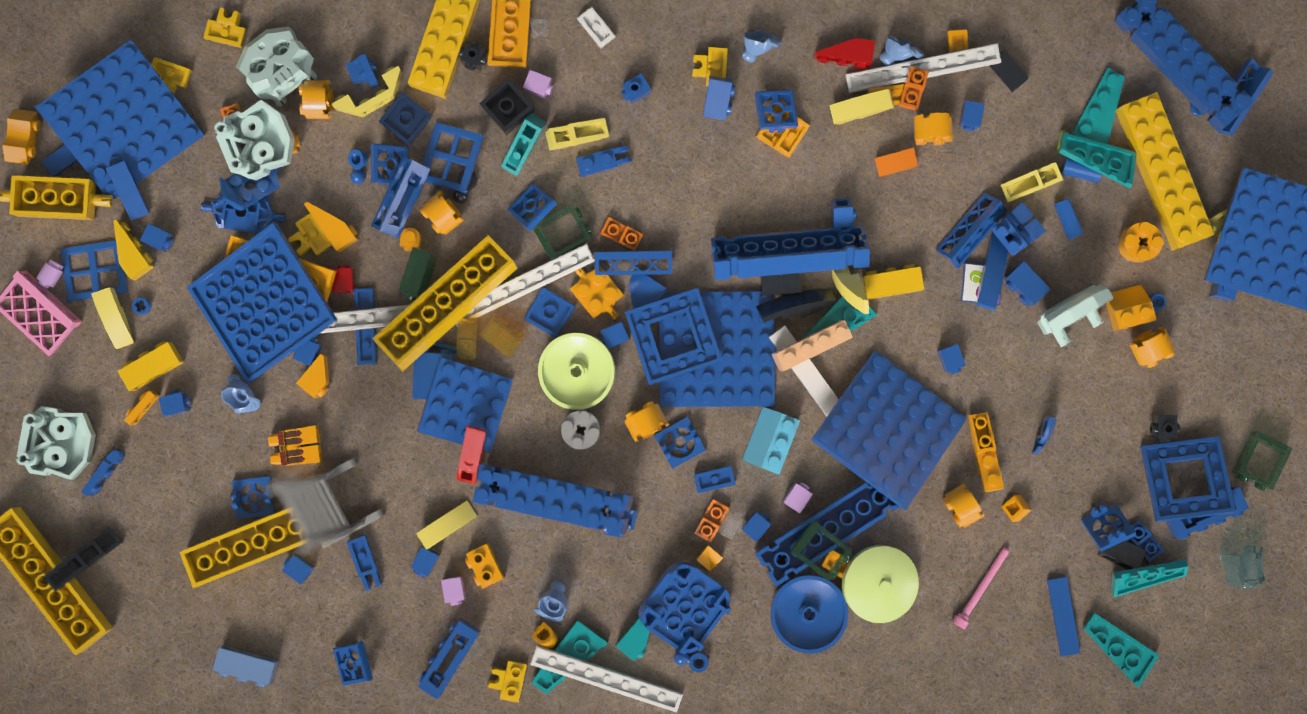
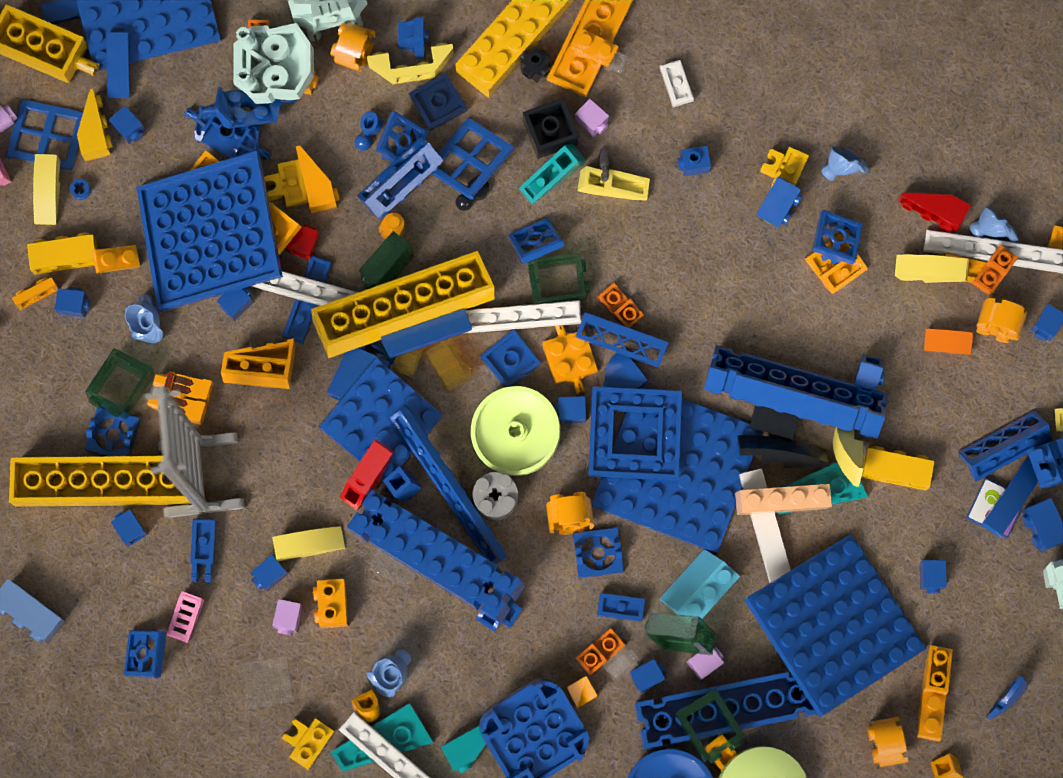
camera: 25 degrees right, 10 degrees down
light orange slope [296,354,330,398] -> none
blue brick [418,619,481,700] -> none
light orange brick [420,191,464,235] -> none
blue hinge [576,146,632,177] -> none
none -> clear green window [85,348,154,419]
none -> light orange plate [92,245,140,273]
none -> bright pink slope [167,591,205,643]
none -> light orange wedge [221,338,296,389]
none -> blue tile [381,308,472,359]
none -> blue brick [383,466,422,502]
none -> blue plate [390,407,507,564]
none -> light orange plate [570,28,619,67]
none -> flat silver piece [599,148,609,183]
none -> clear green window [645,612,717,655]

